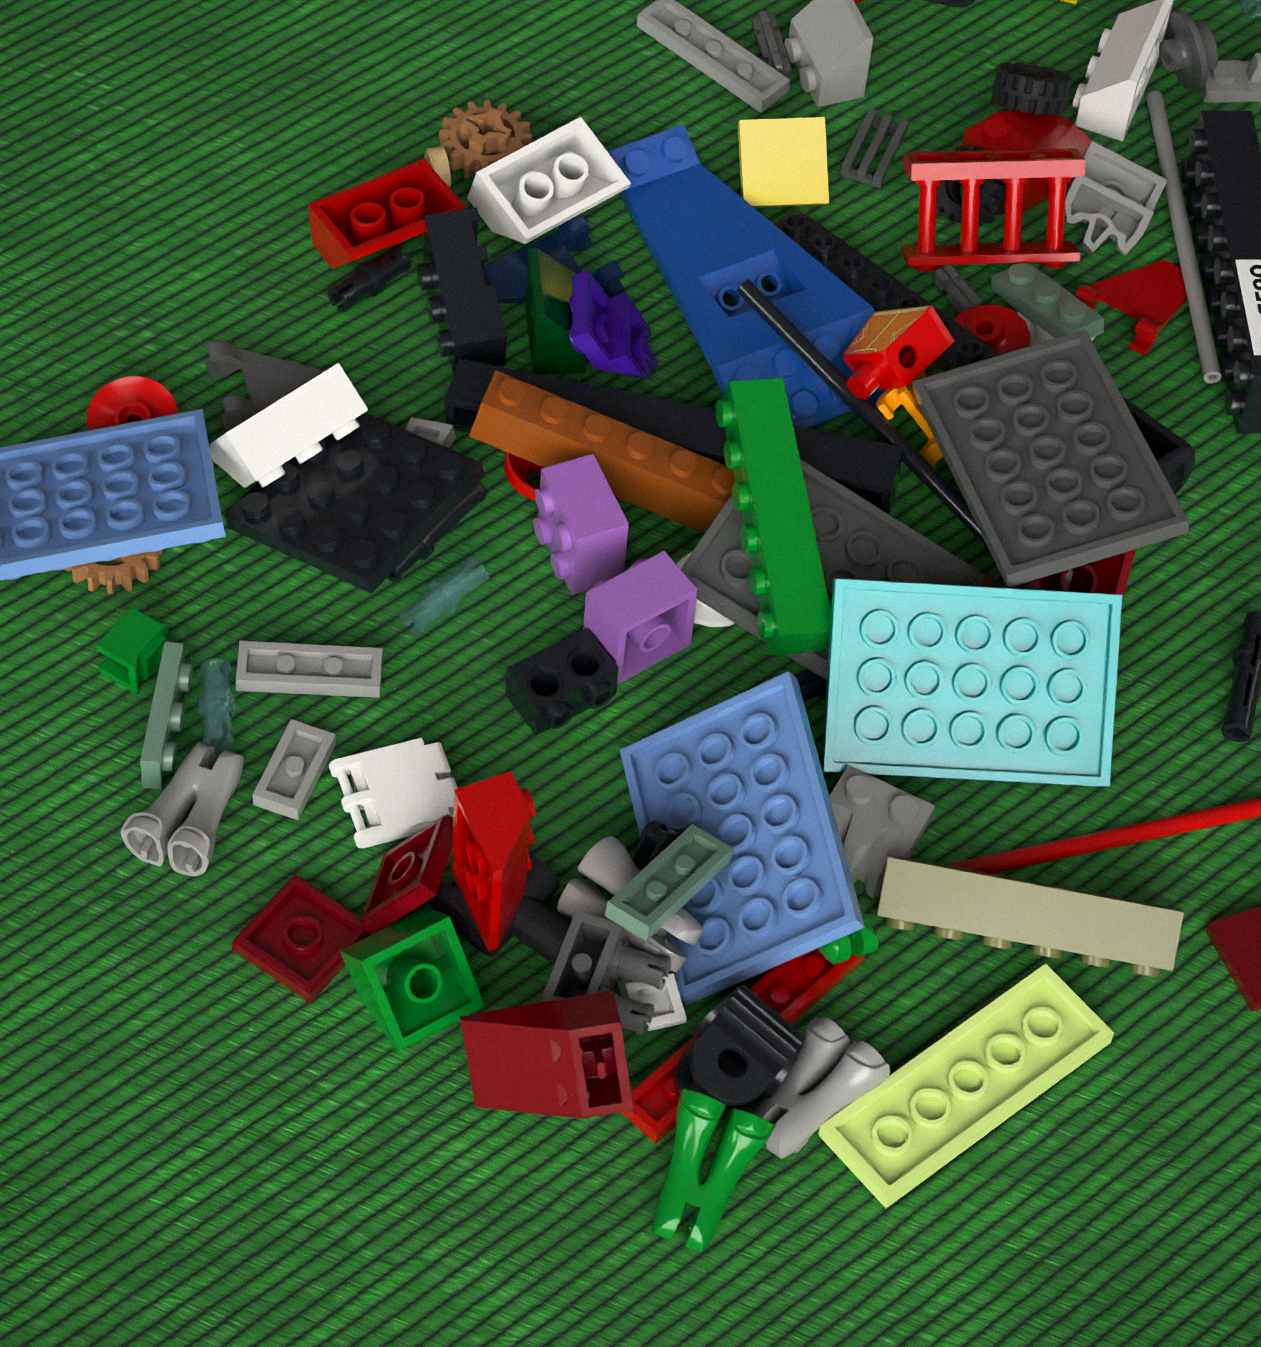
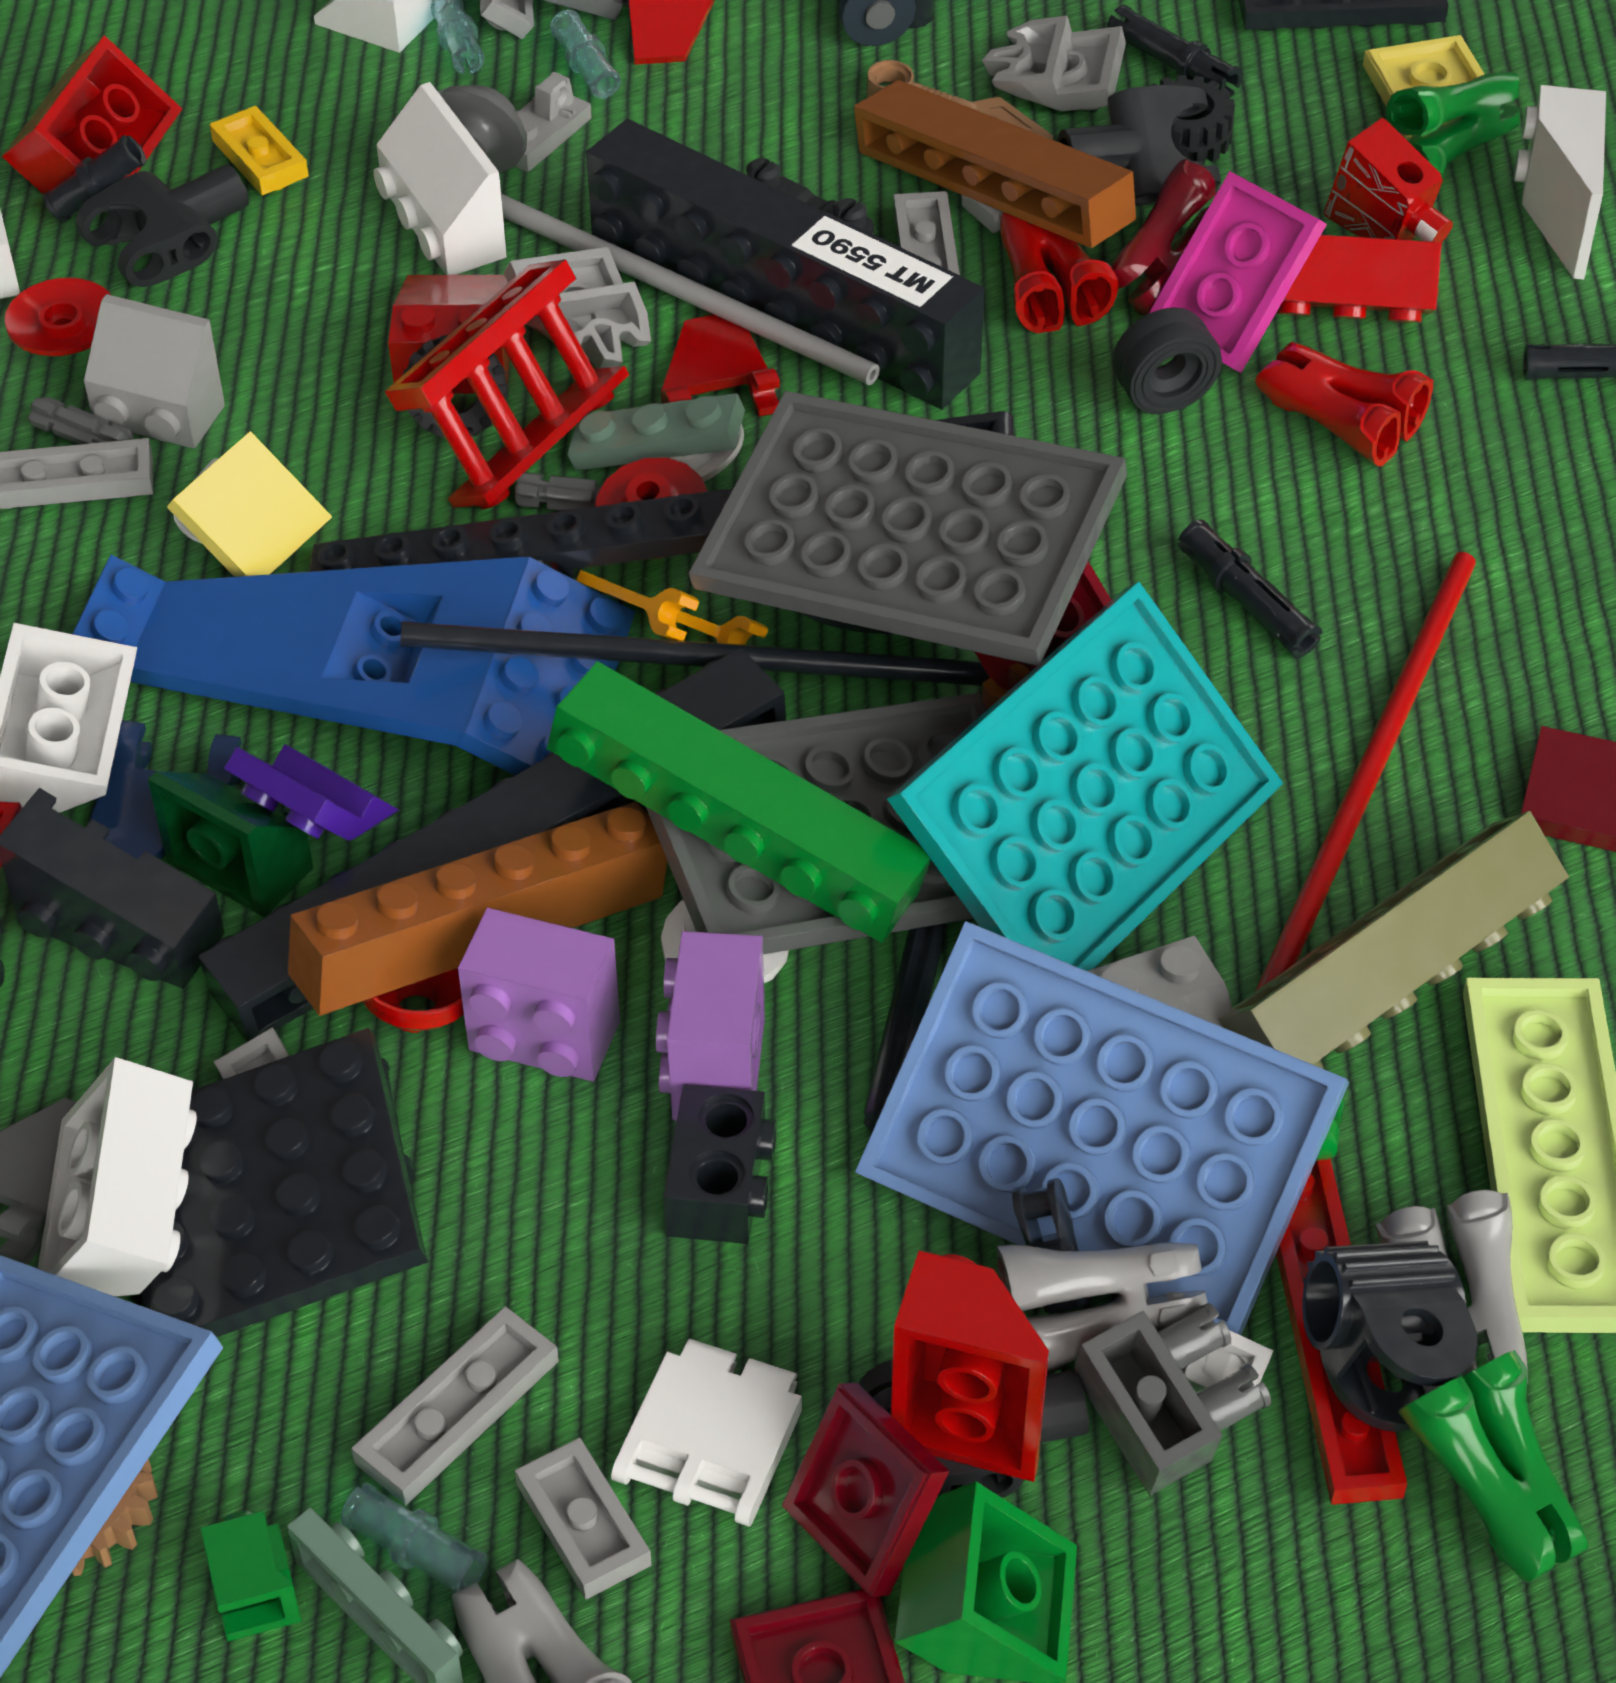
camera: 45 degrees left, 5 degrees down
clear light blue pin [399,557,489,636] -> none
dark red slope [460,990,634,1119] -> none
sand green plate [605,824,733,941] -> none
dark grey tile [840,108,909,188] -> none
red torso [843,305,954,400] -> none
black tyre [992,62,1072,115] -> none

